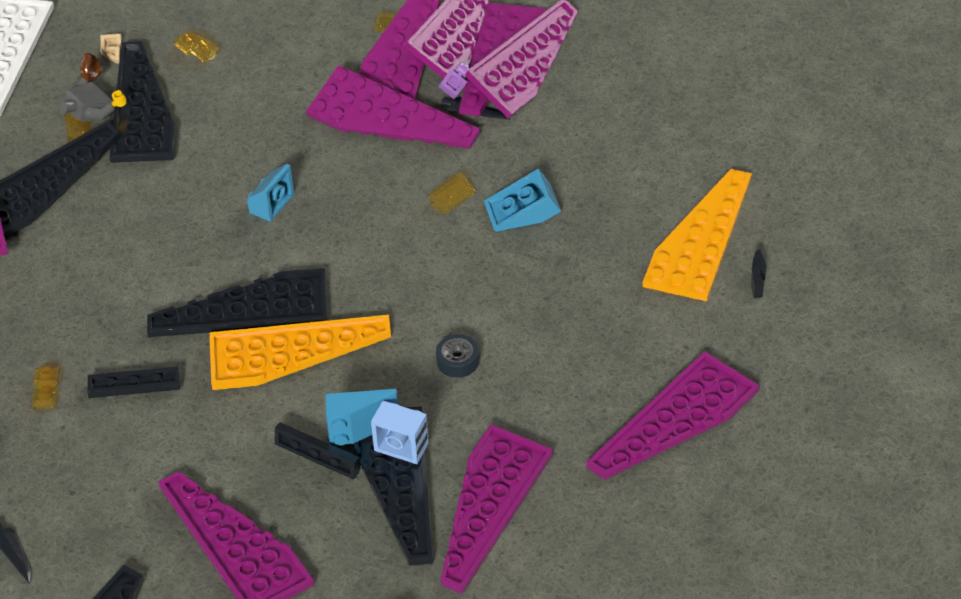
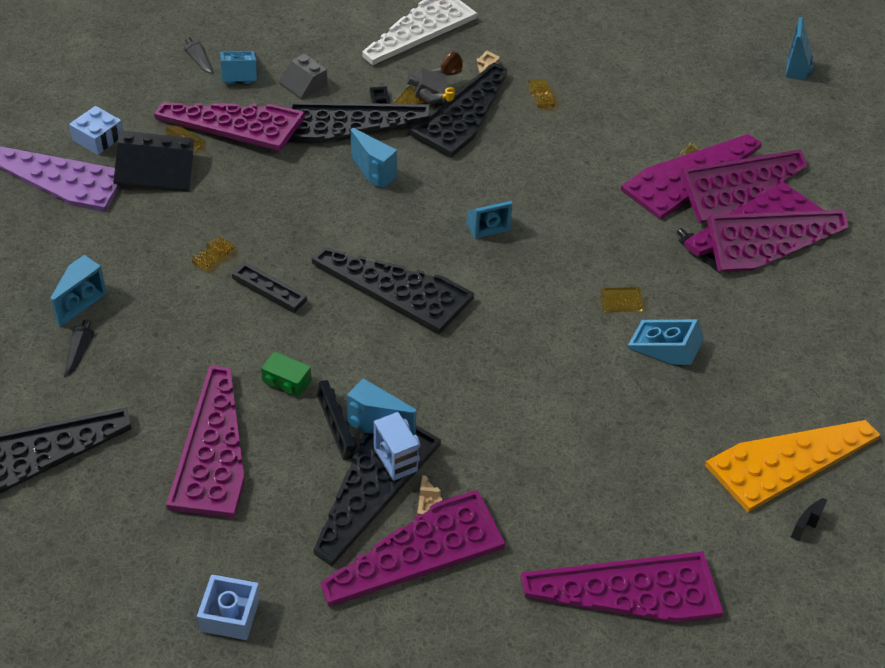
camera: 35 degrees right, 0 degrees up
light orange wing [209,315,391,390] -> none
magenta wing [306,65,480,149] -> none
black wheel [436,334,479,378] -> none
medium lavender plate [438,62,470,99] -> none
none -> green brick [261,351,312,397]
none -> dark azure slope [351,128,397,189]
none -> black slope [369,86,391,104]
none -> tan slope [417,475,442,515]

